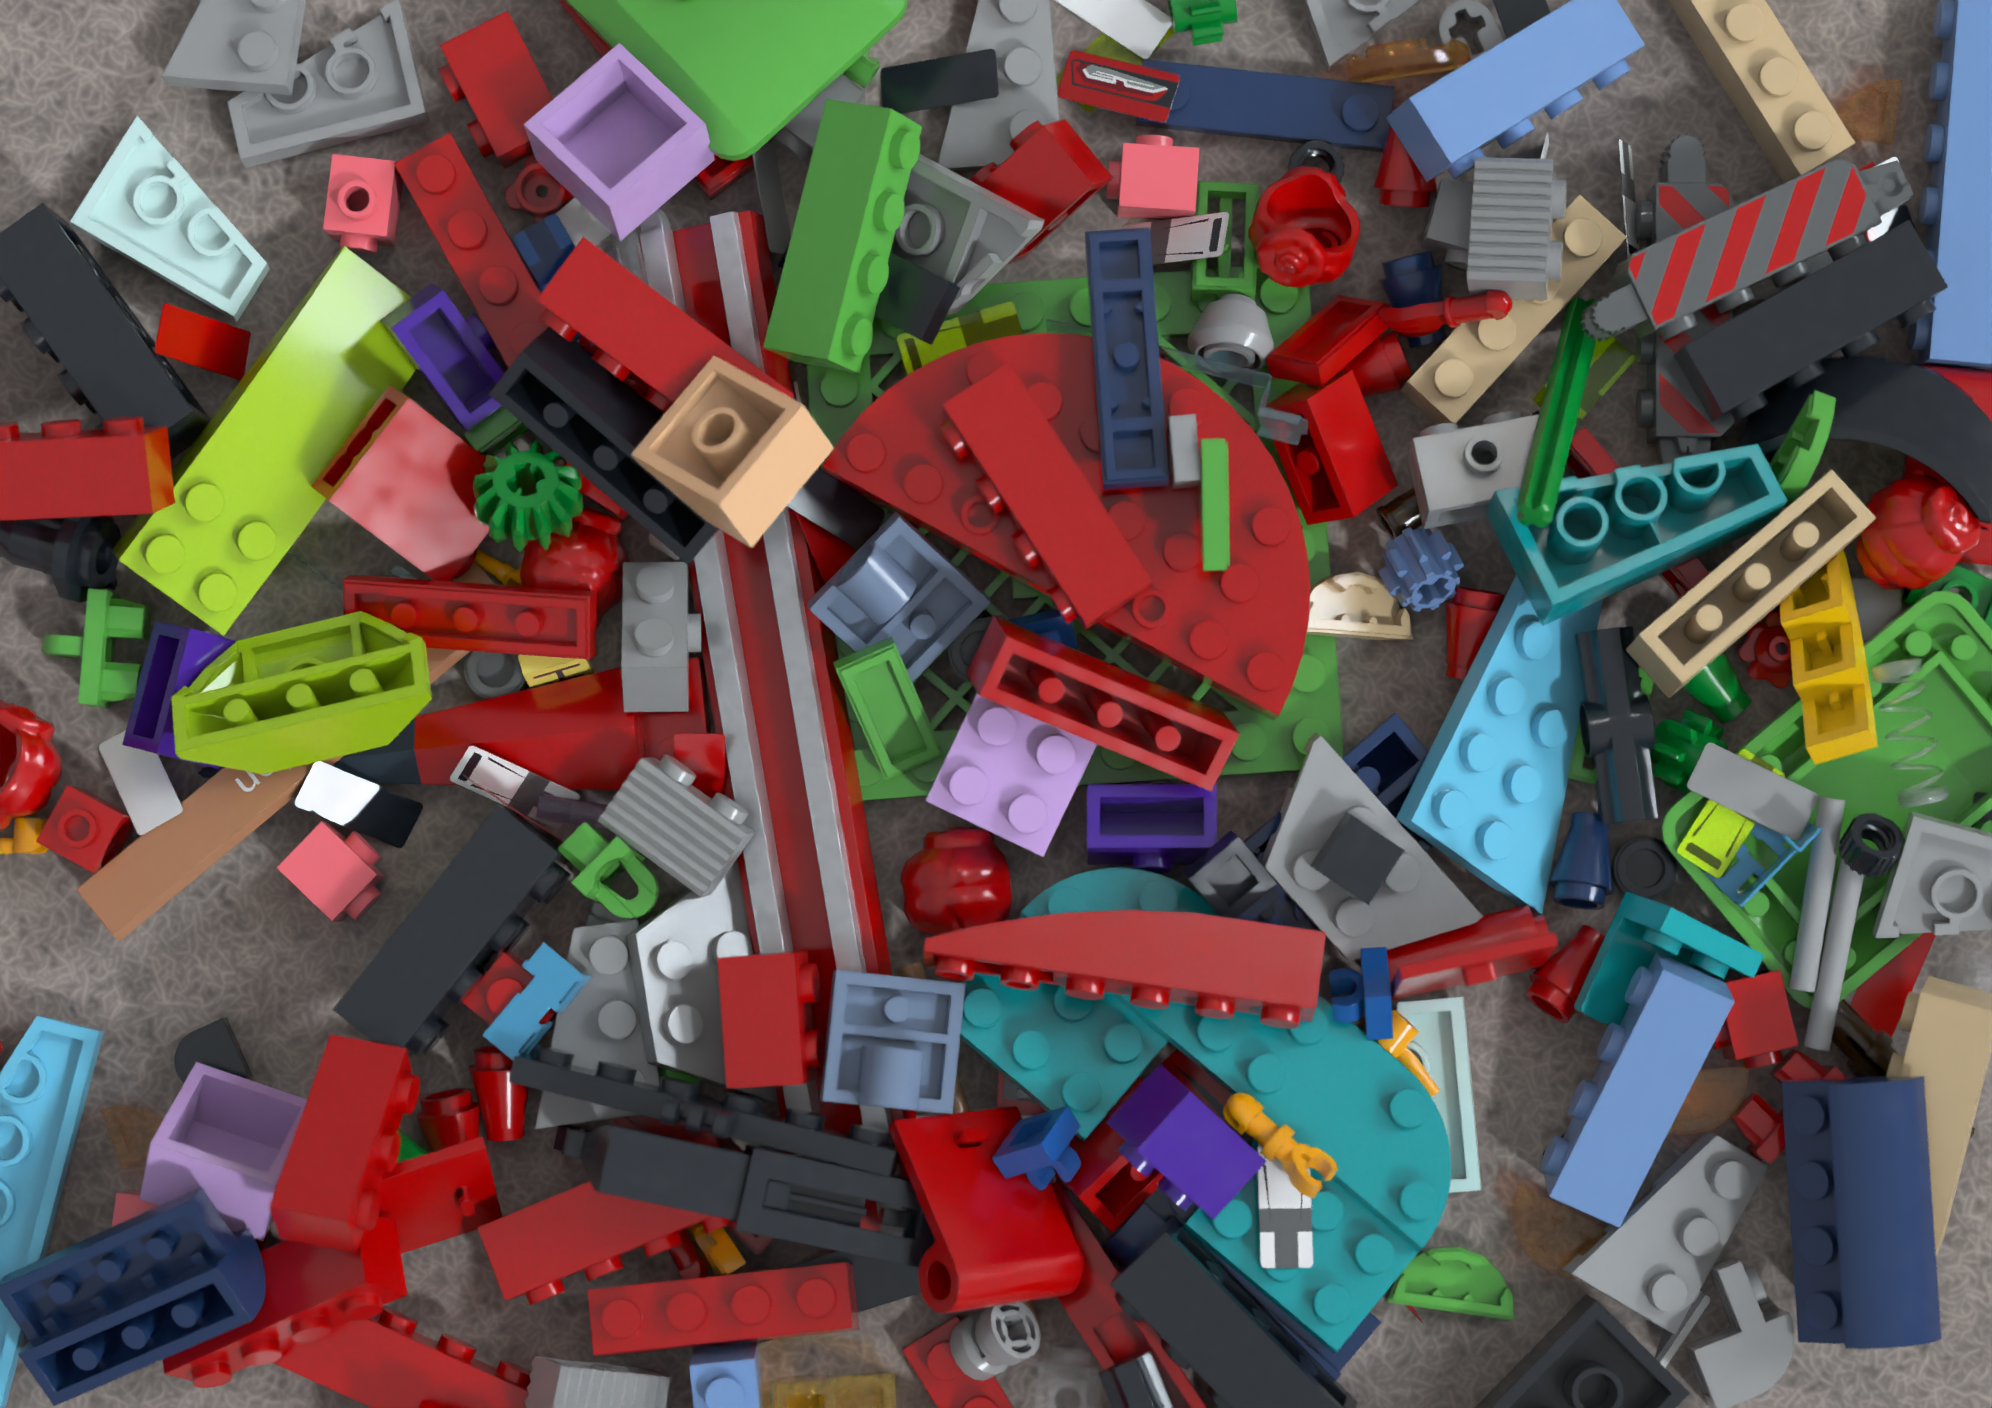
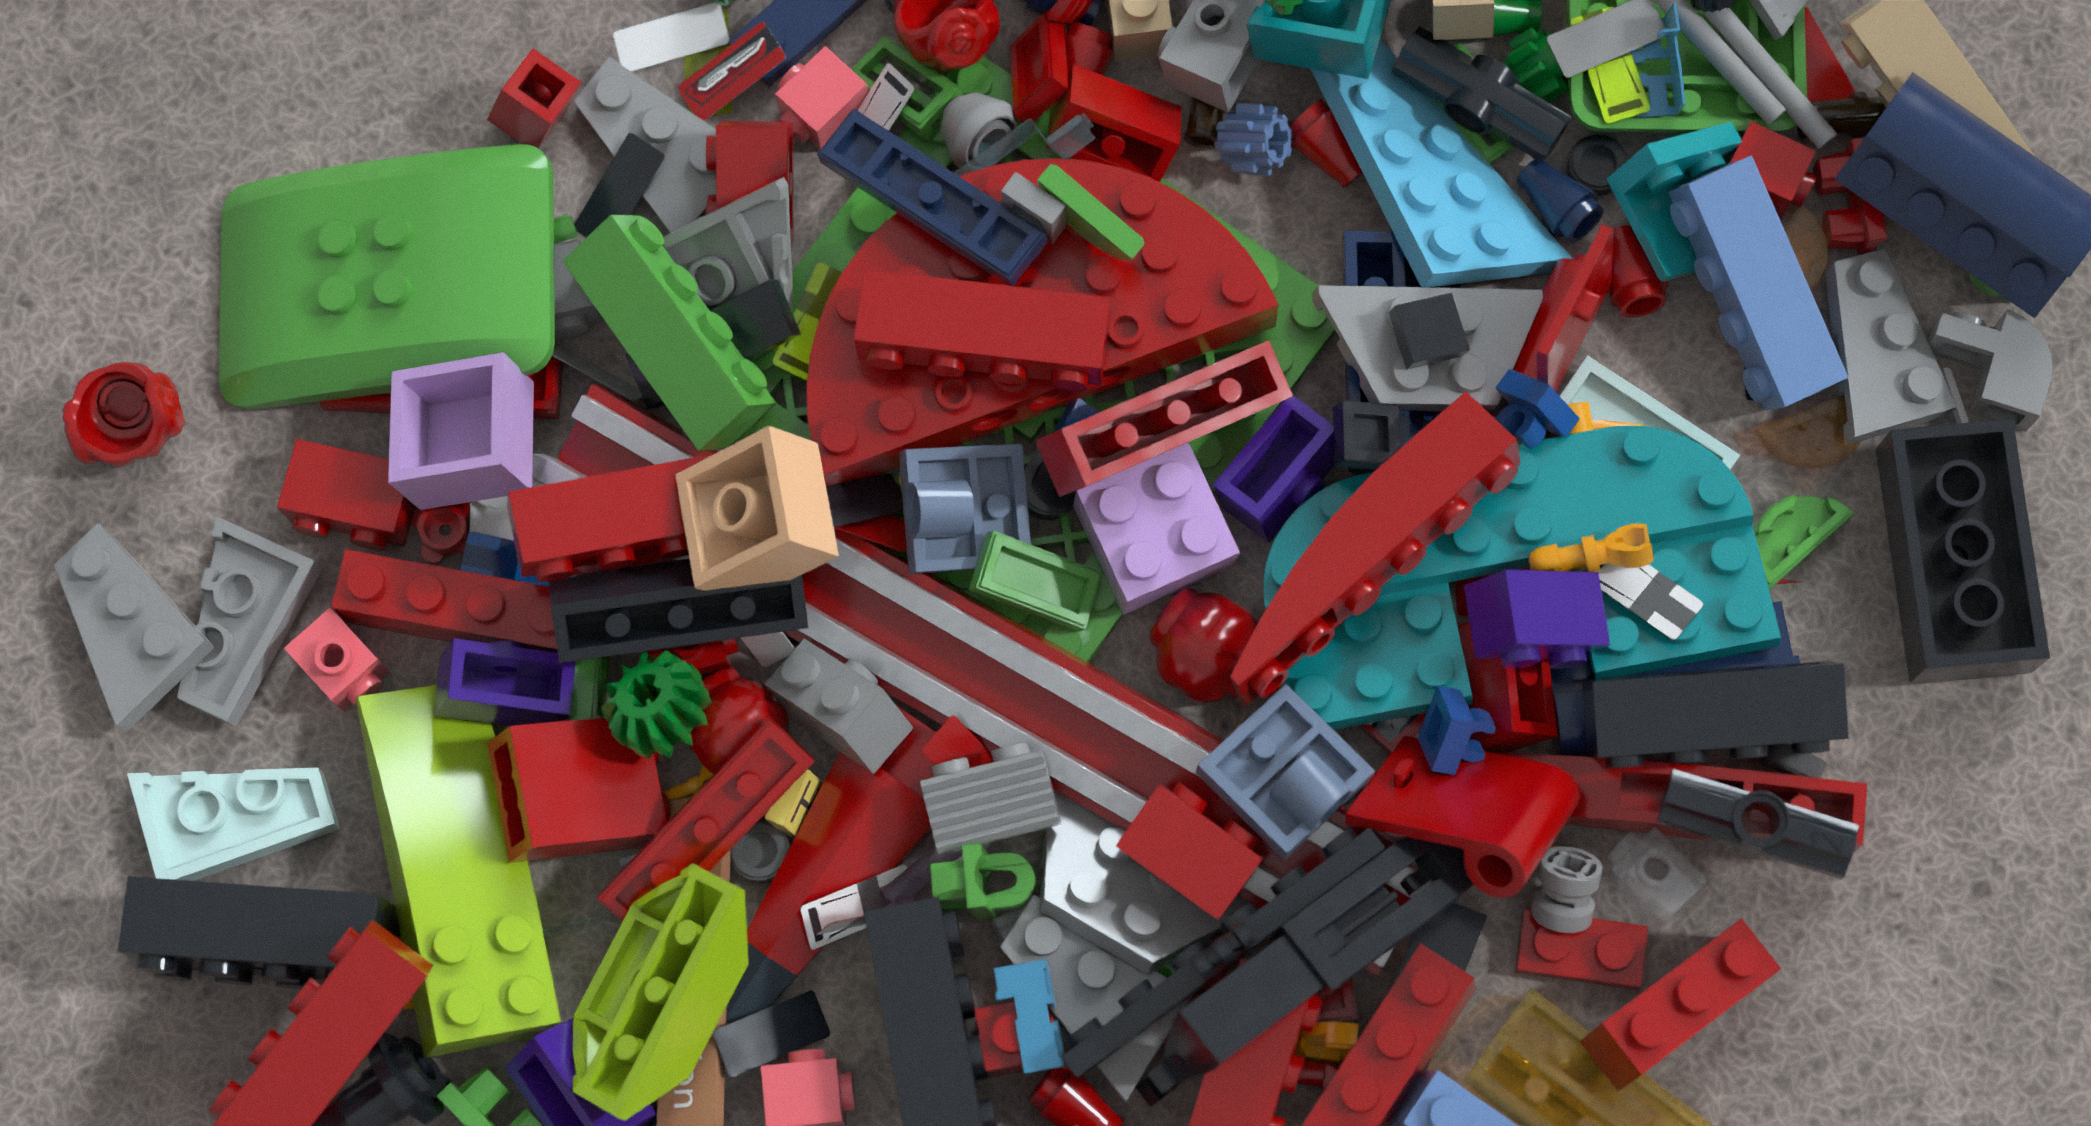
camera: 45 degrees left, 10 degrees down
red sticker [154,303,251,381] -> none
tan tile [1306,572,1413,642] -> none

